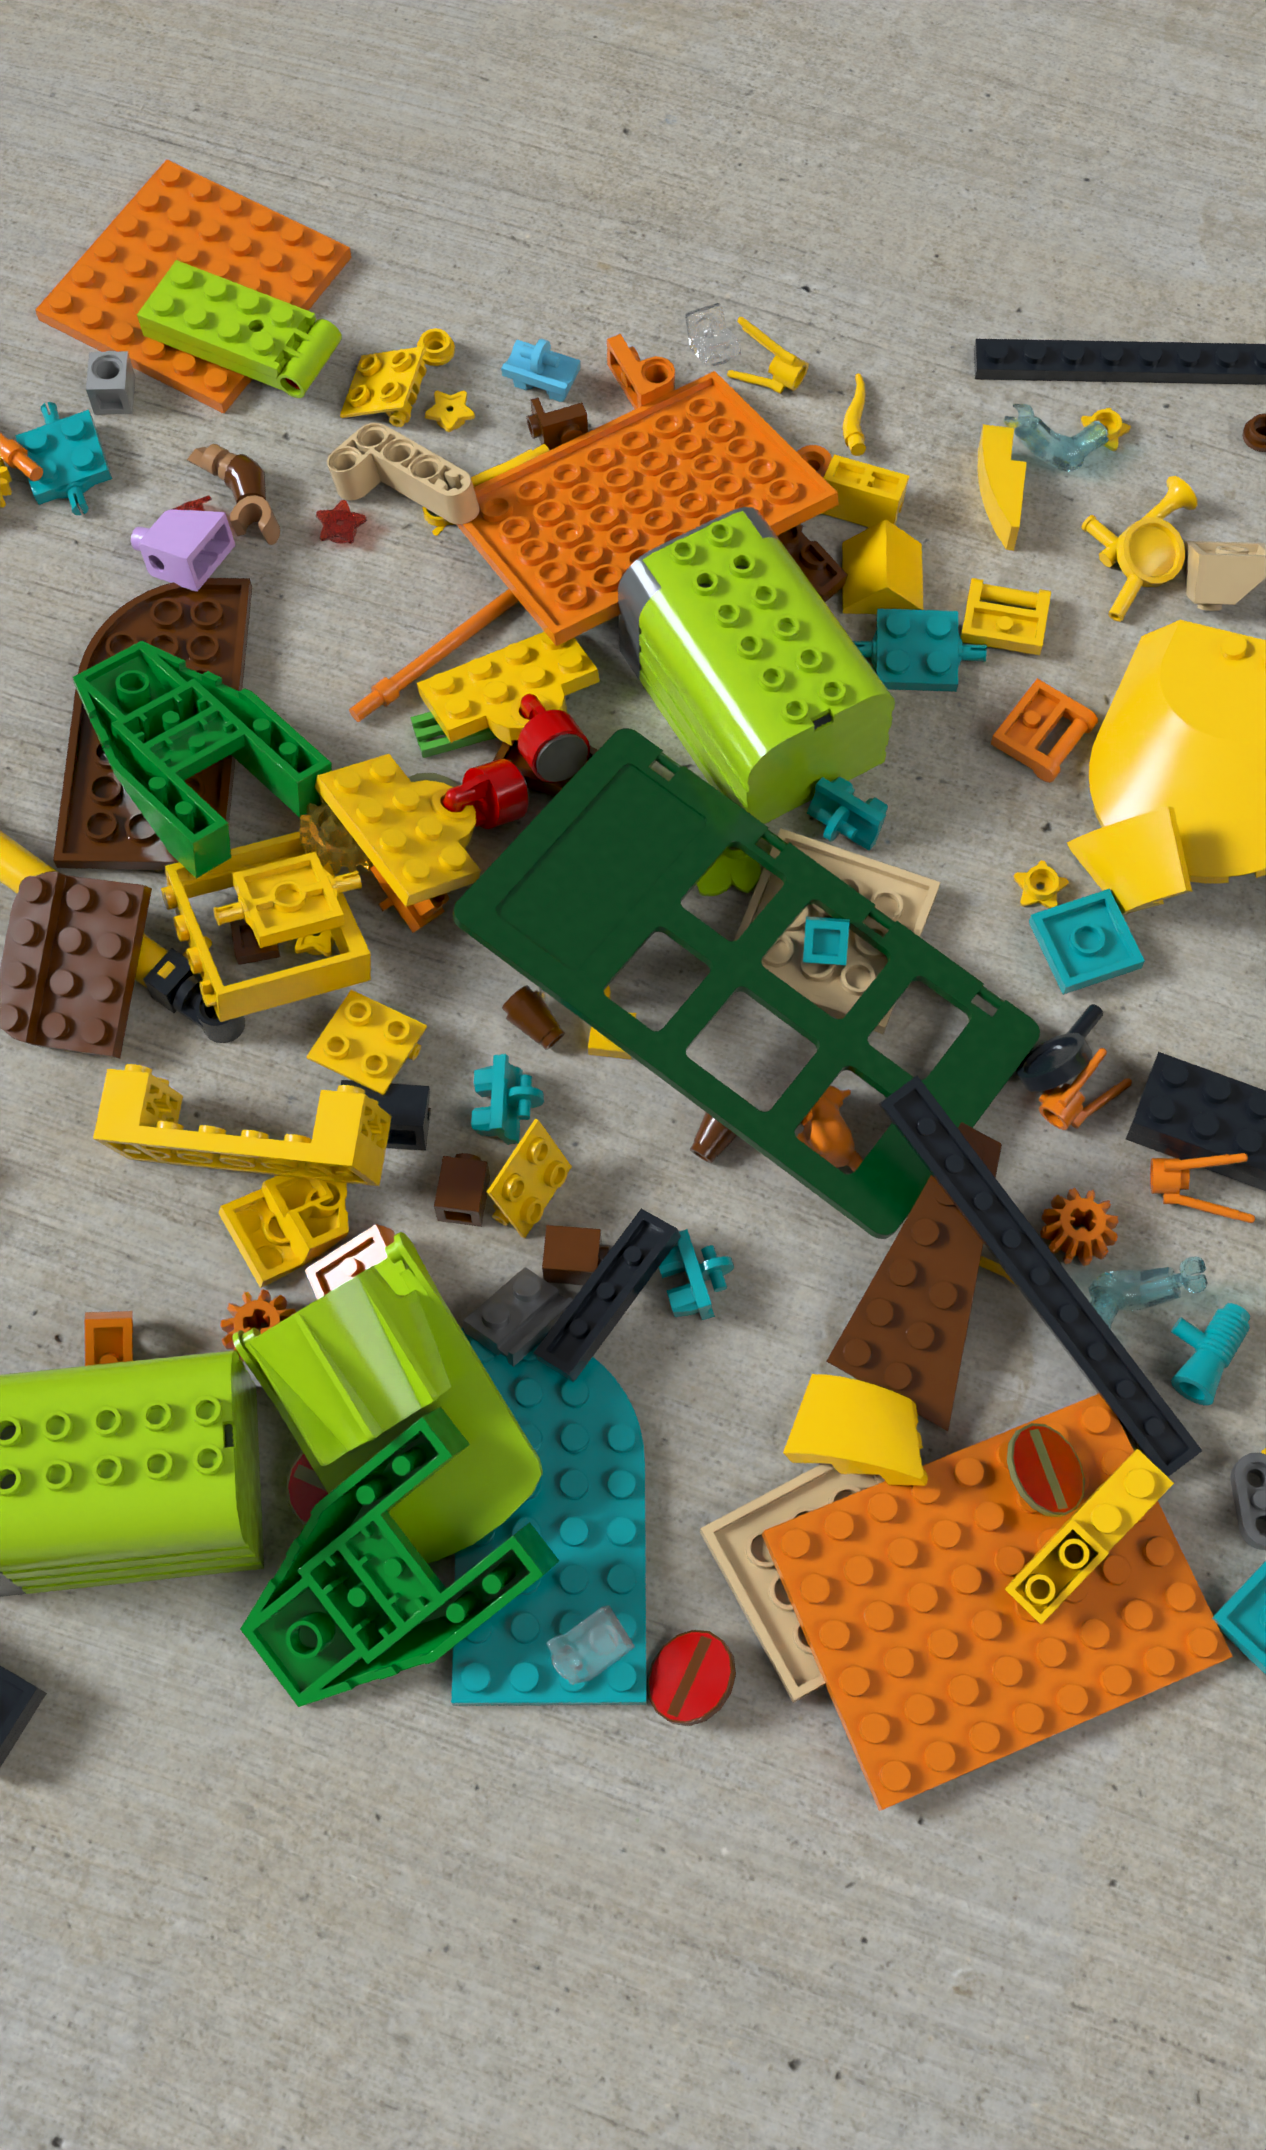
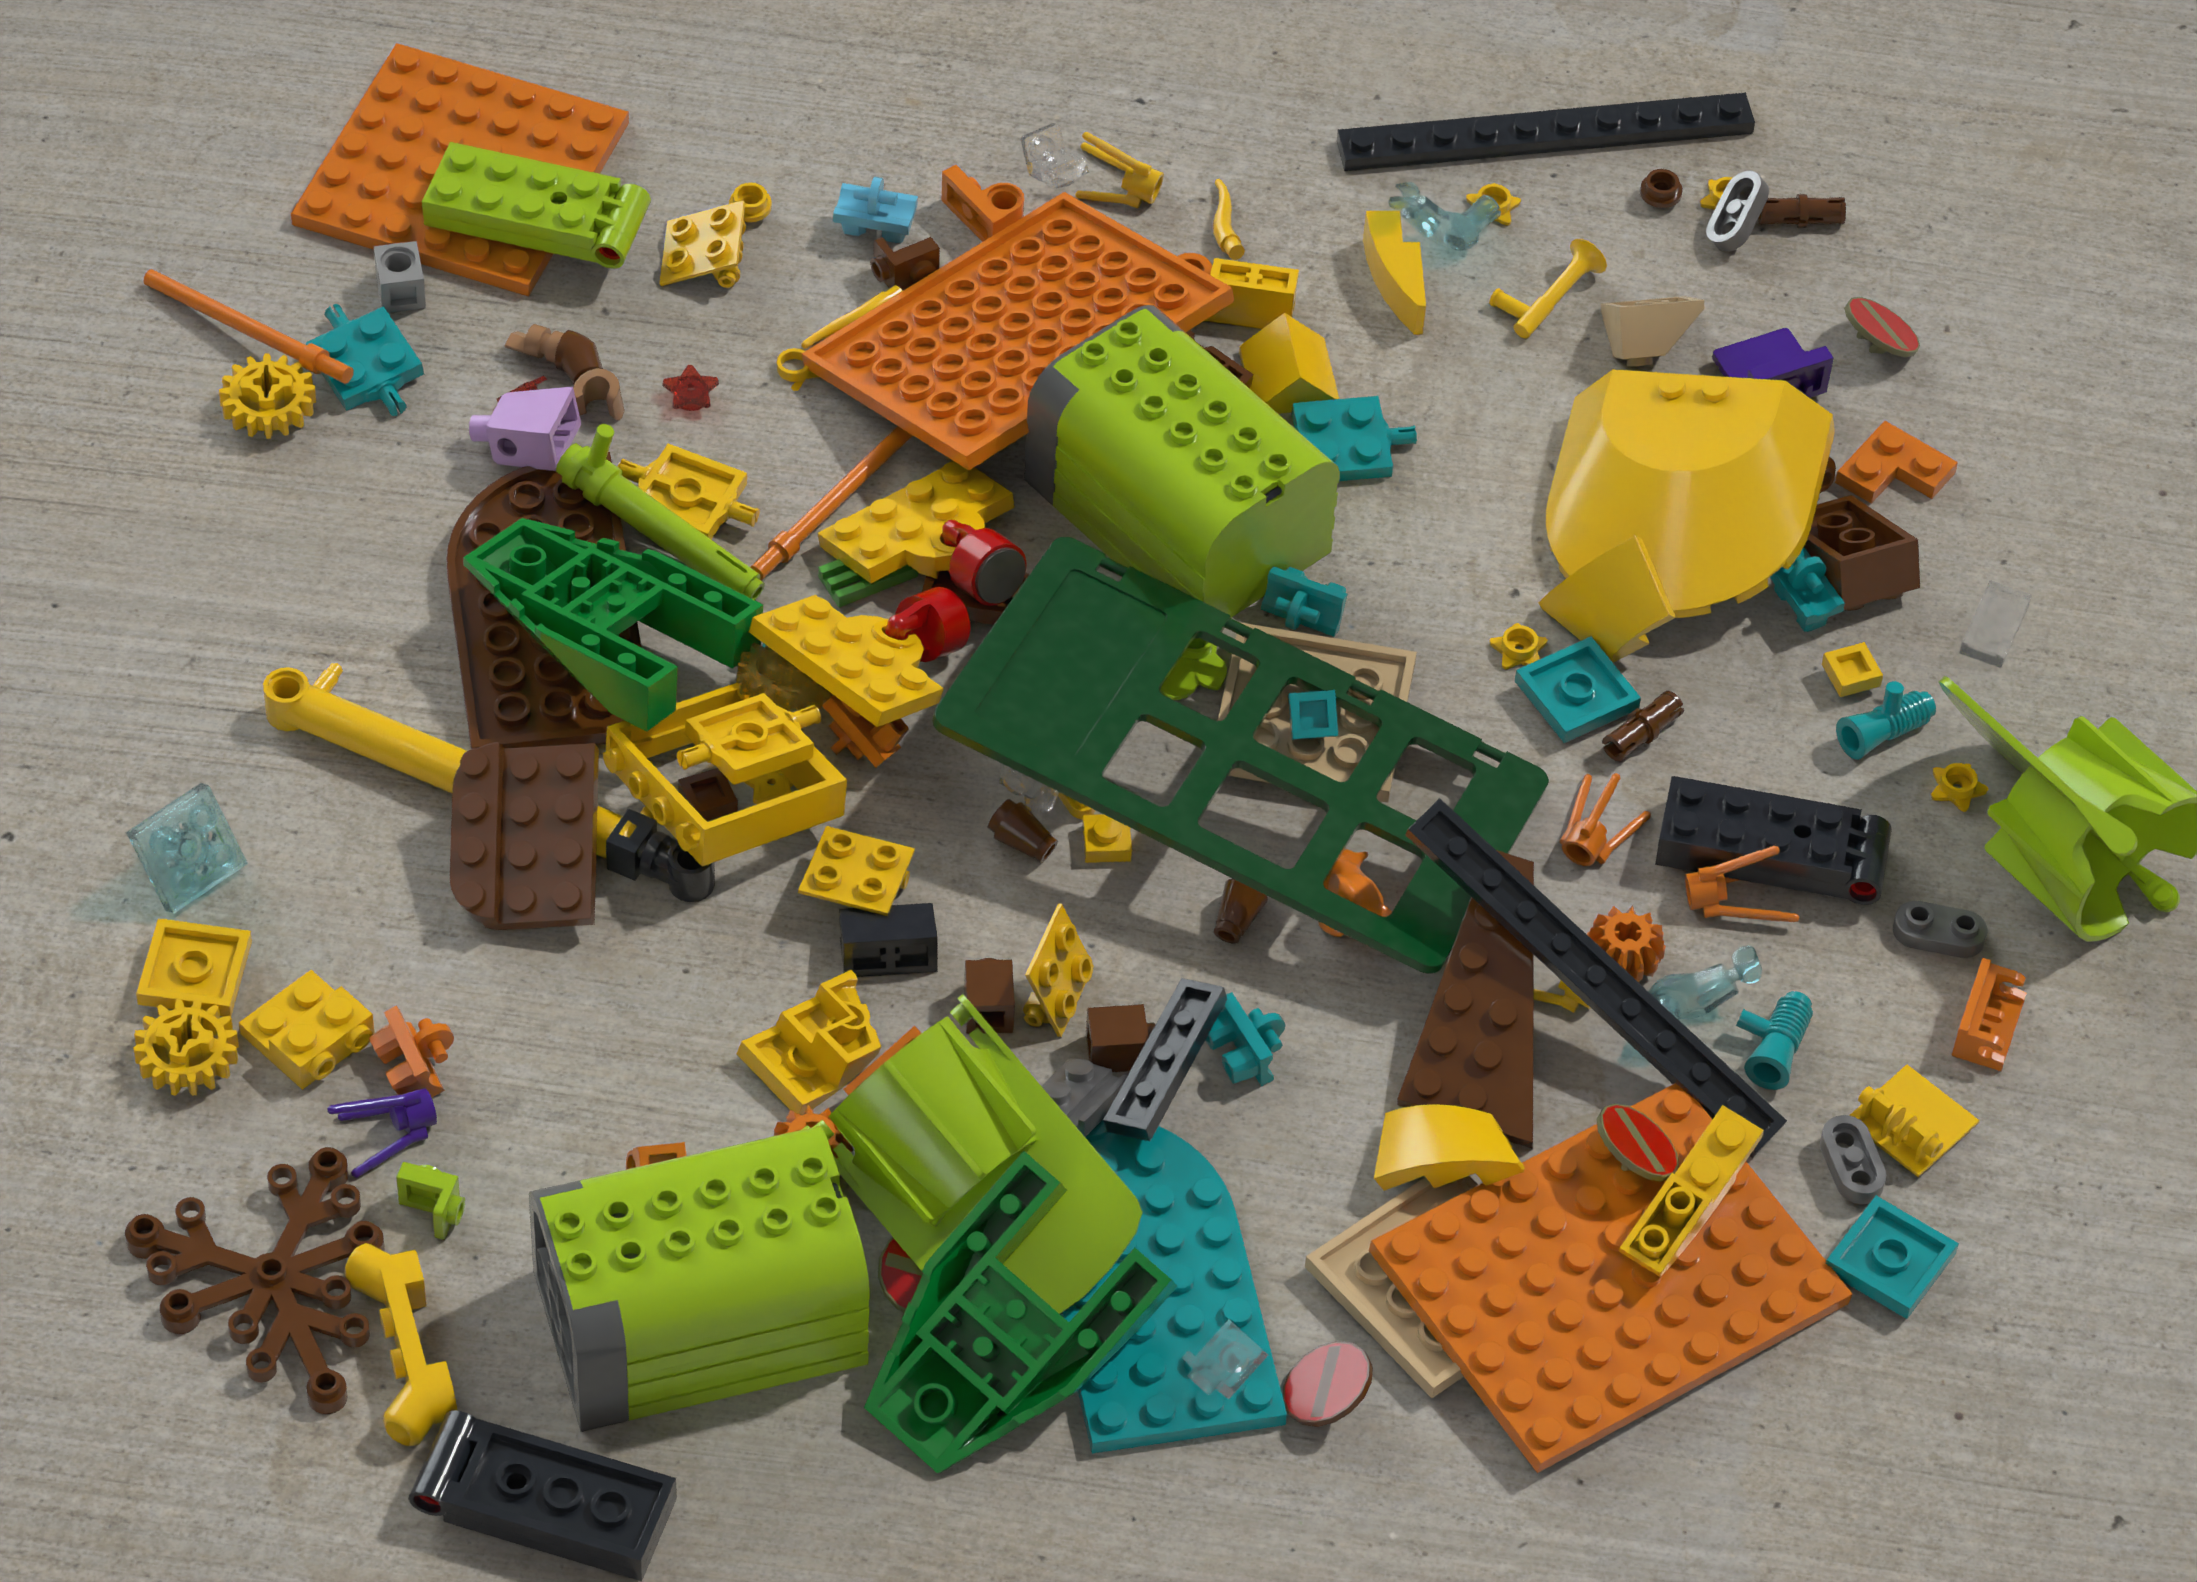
camera: 15 degrees left, 15 degrees down
yellow plate [93,1064,392,1186] -> none
tan beam [327,423,480,524] -> none
yellow plate [425,390,475,432] -> none
teal hips [471,1054,544,1145] -> none
yellow plate [961,578,1051,655] -> none
orange plate [991,678,1098,783] -> none
black piece [1017,1004,1103,1092] -> none
yellow piece [1108,517,1185,622] -> none
none -> lime cylinder [556,424,765,601]
none -> yellow plate [617,443,760,540]
none -> reddish brown pin [1602,691,1684,762]

